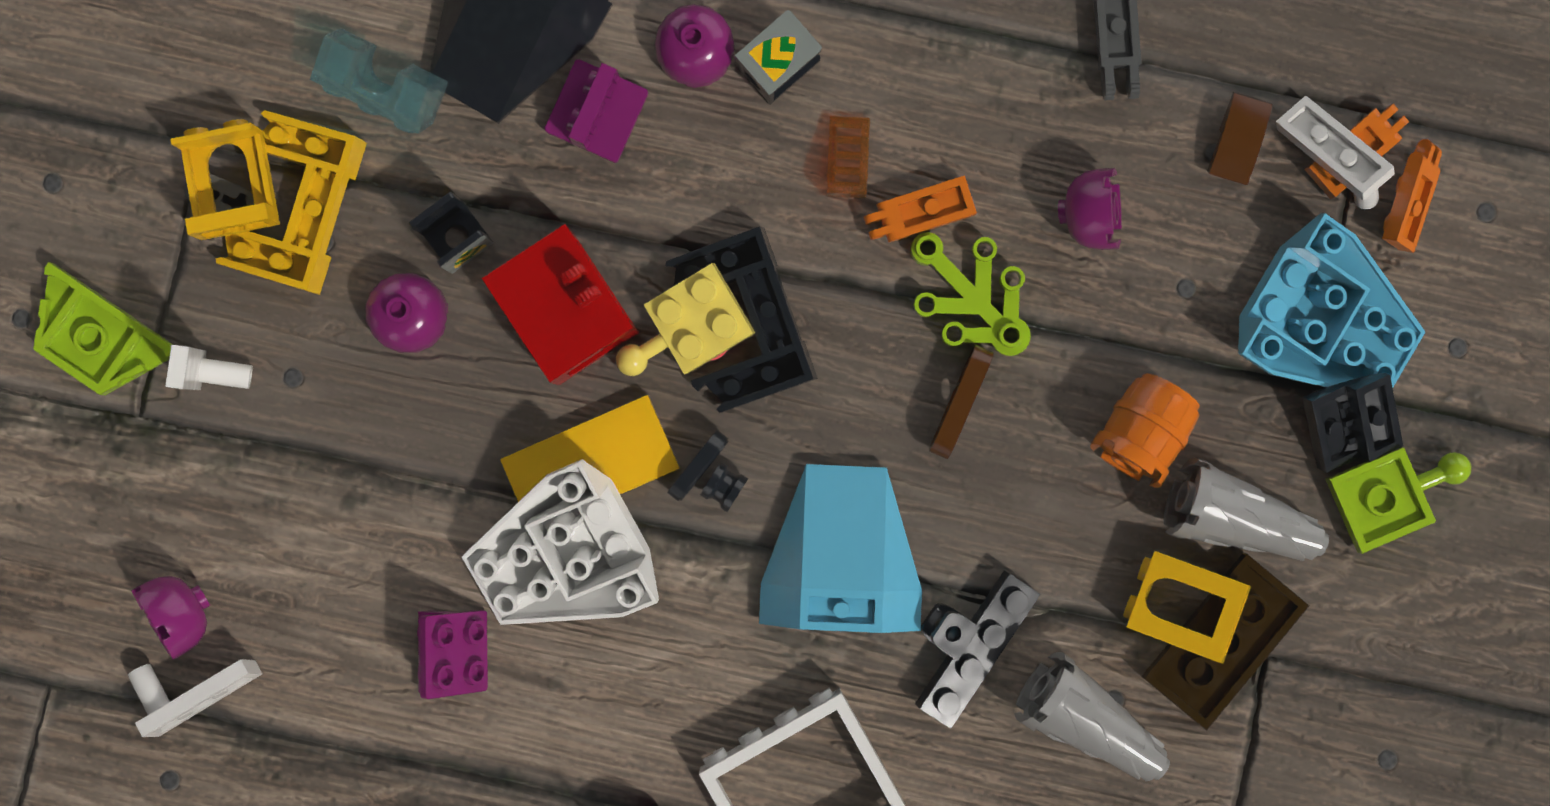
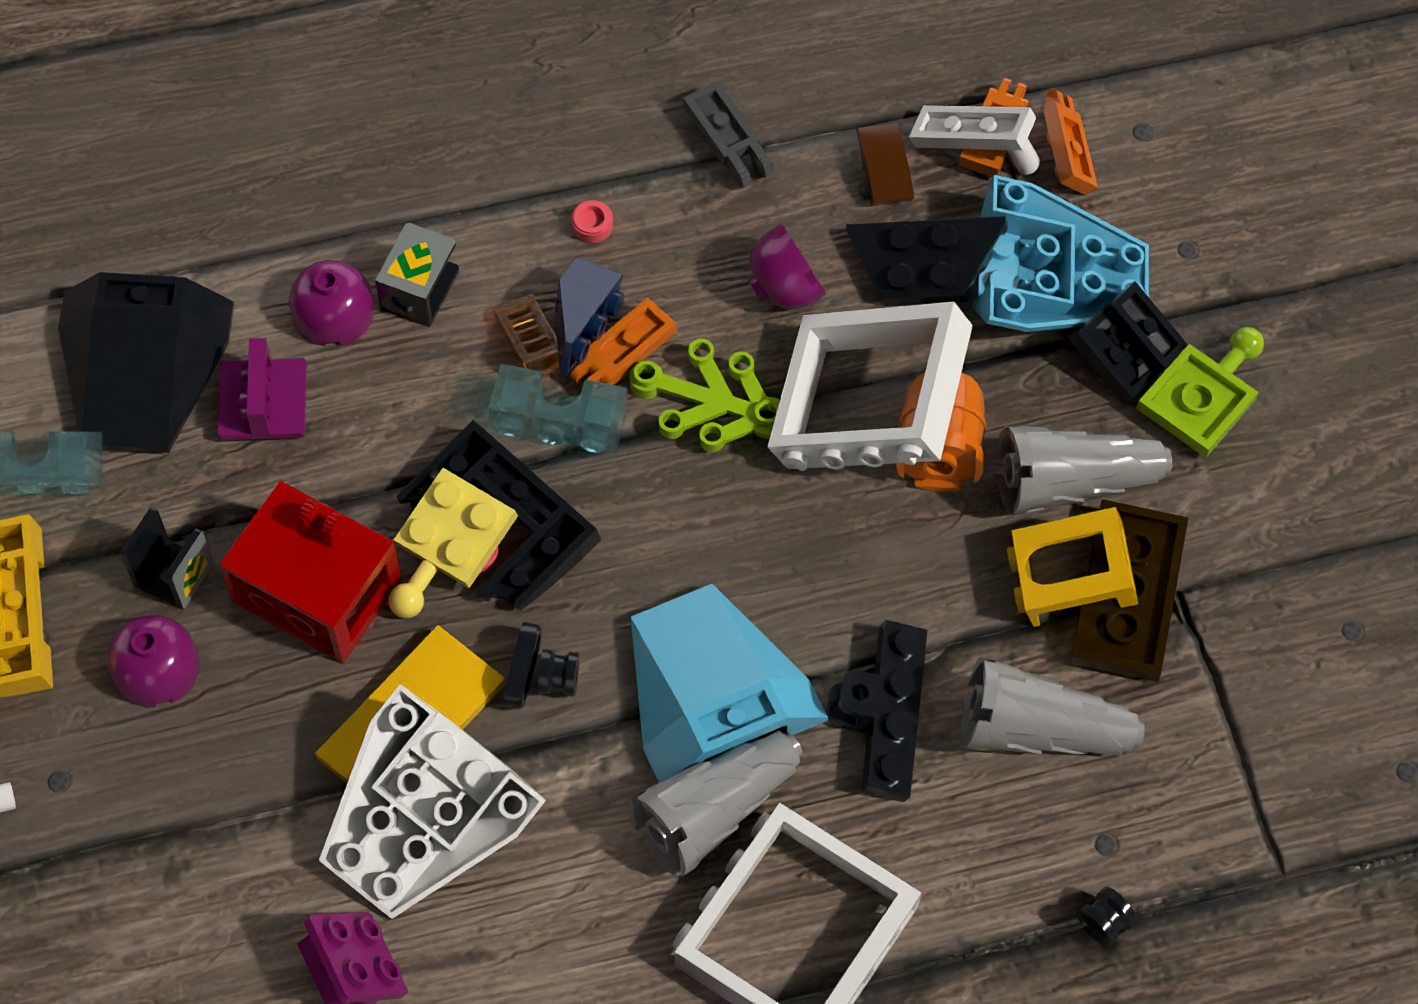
camera: 25 degrees left, 25 degrees down
reddish brown beam [929,344,994,459] -> none
none -> clear light blue arch [488,364,628,453]
none -> dark blue slope [554,257,624,377]
none -> coral tile [571,200,613,243]
none -> light grey cone [628,731,802,877]
none -> white window [768,302,973,471]
none -> black wing [846,216,1008,306]

